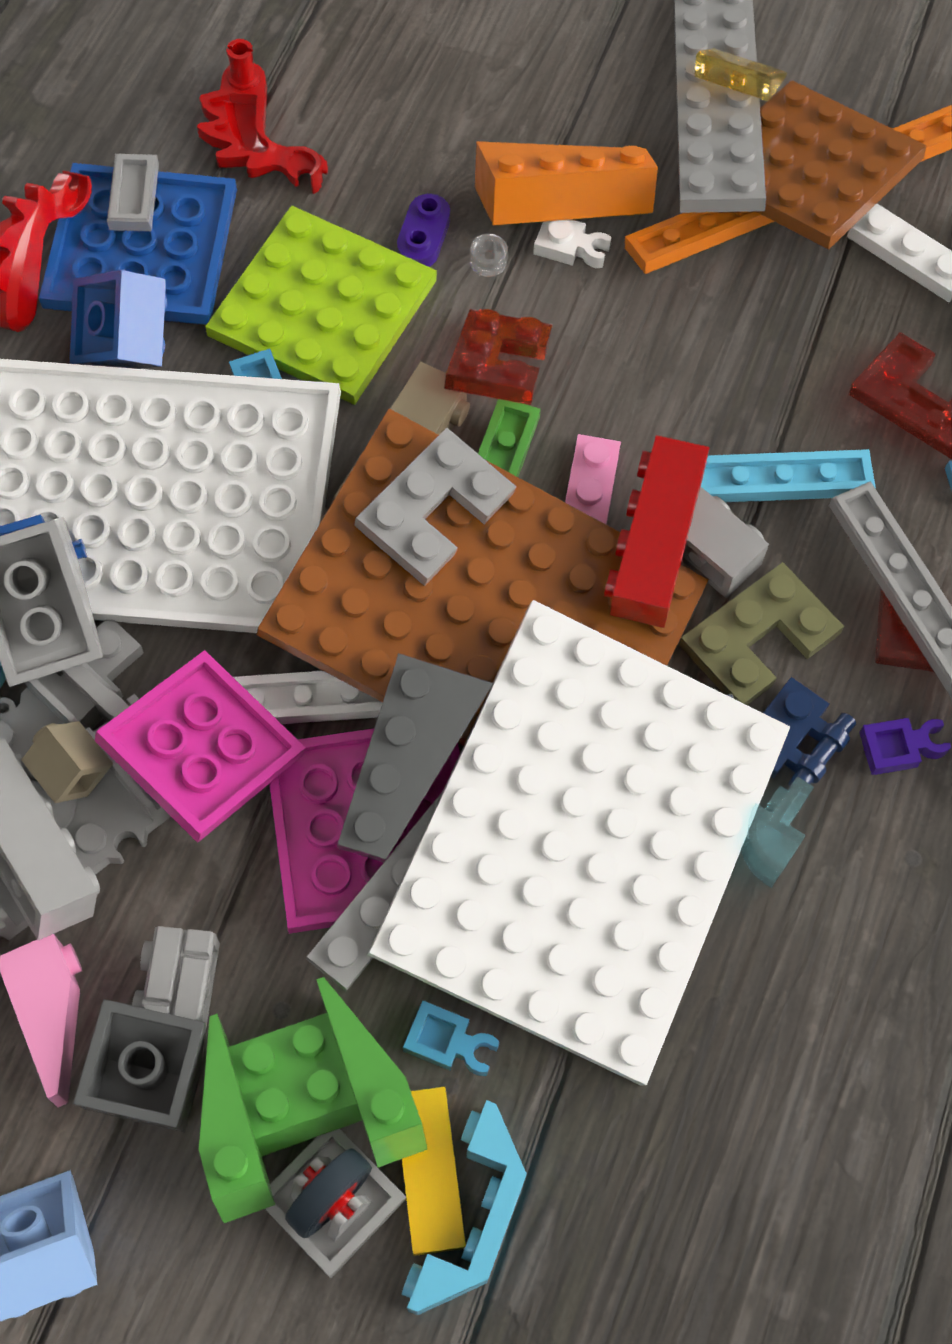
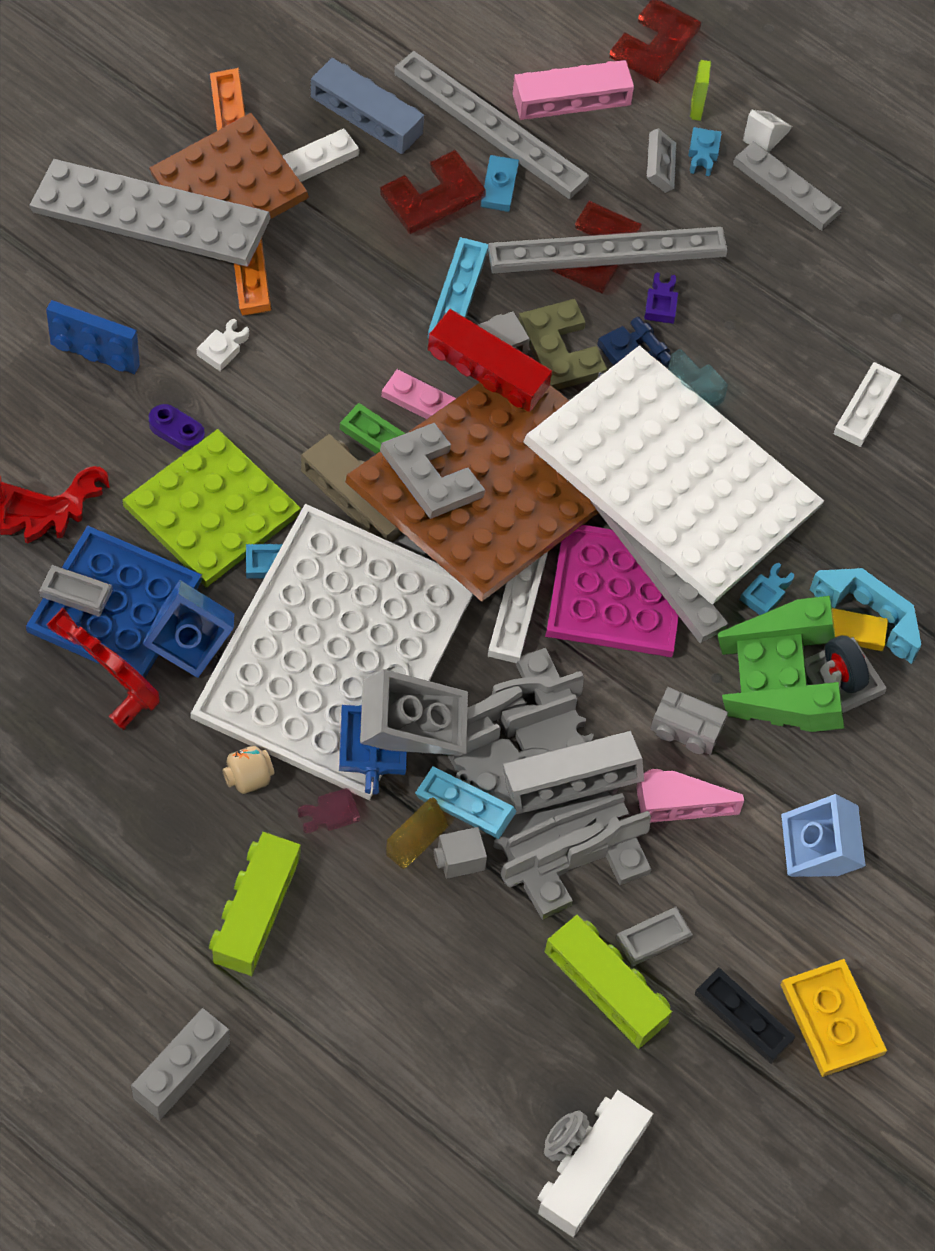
camera: 75 degrees left, 5 degrees down
dark tan brick [21,721,113,803] -> none
dark grey slope [73,999,206,1133] -> none
dark pink plate [94,650,306,843] -> none
dark grey wedge [337,653,493,862] -> none
clear red plate [444,309,553,405] -> none
clear bush [470,234,508,277] -> none
orange wedge [475,141,658,225] -> none
clear yellow slope [695,48,787,101] -> none
none -> blue plate [46,300,140,374]
none -> white plate [833,362,901,447]

